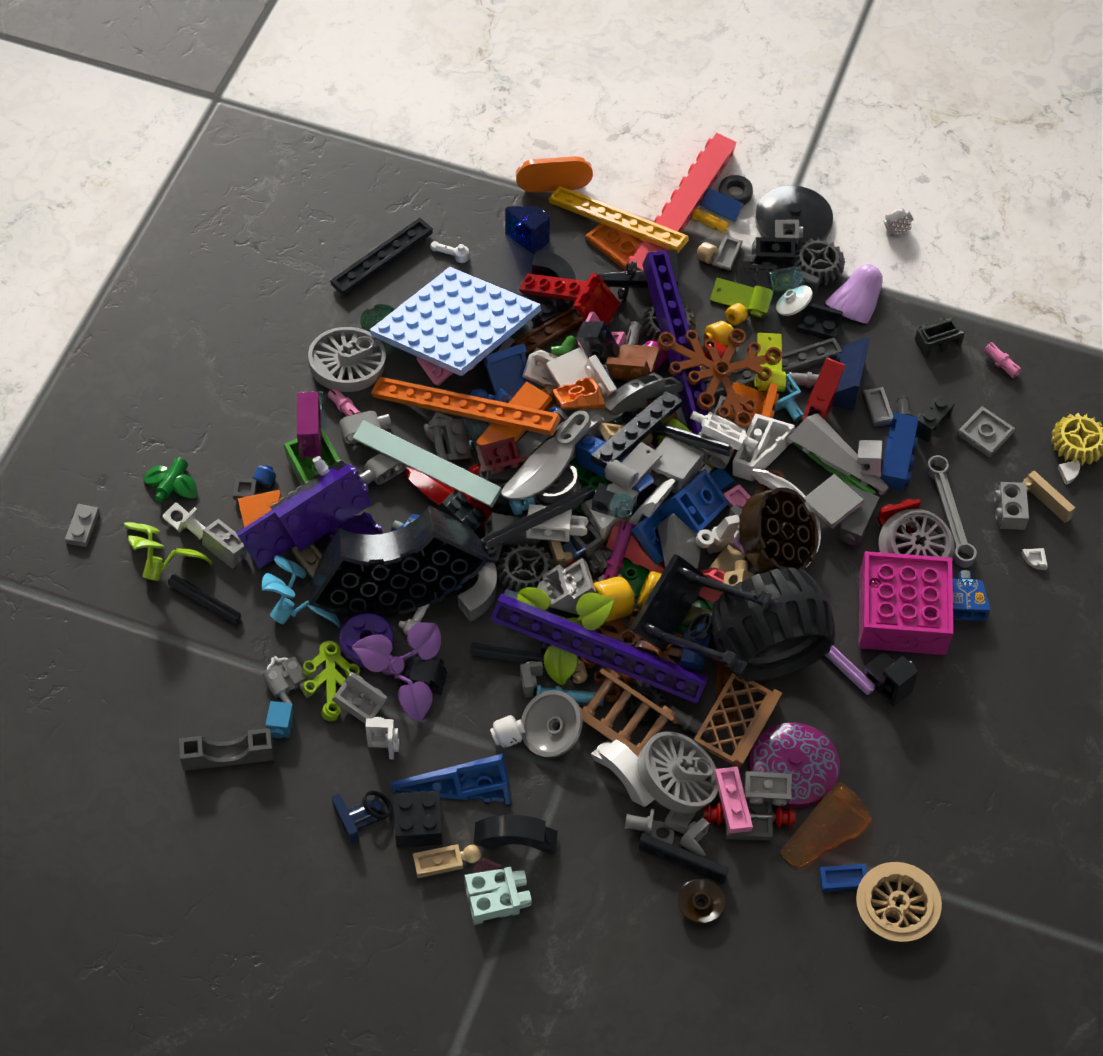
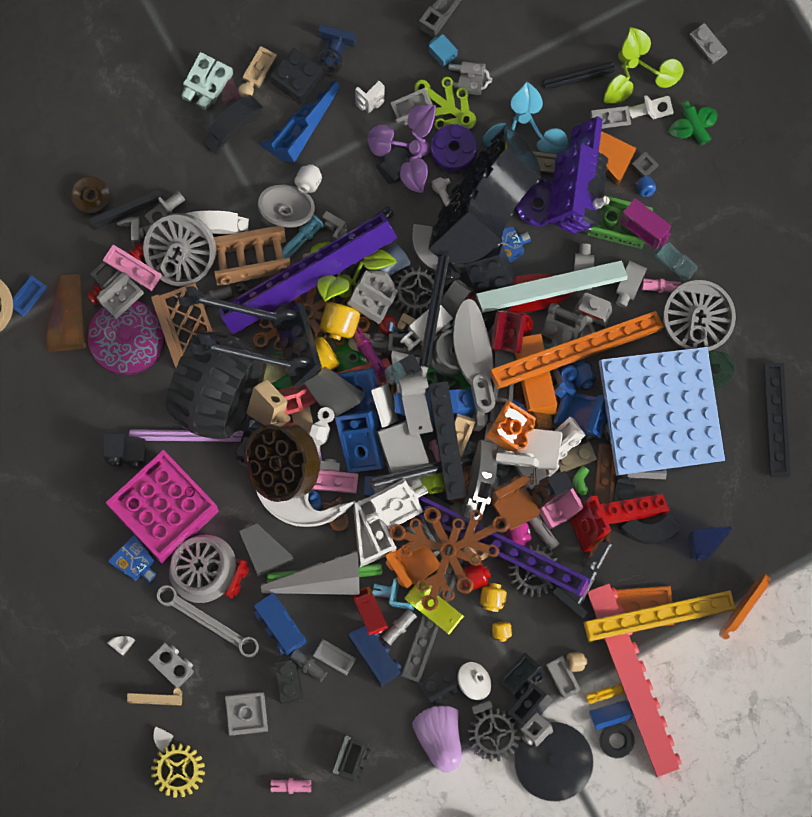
camera: 130 degrees right, 20 degrees up
white piece [430,241,469,263] -> none
piece [680,613,713,671] -> none
lime door [710,278,774,318] -> none
clear light blue brick [770,266,804,292] -> none
light grey tile [804,474,864,528] -> none
light grey hinge [858,440,882,477] -> none
none -> light grey torso [573,293,612,328]

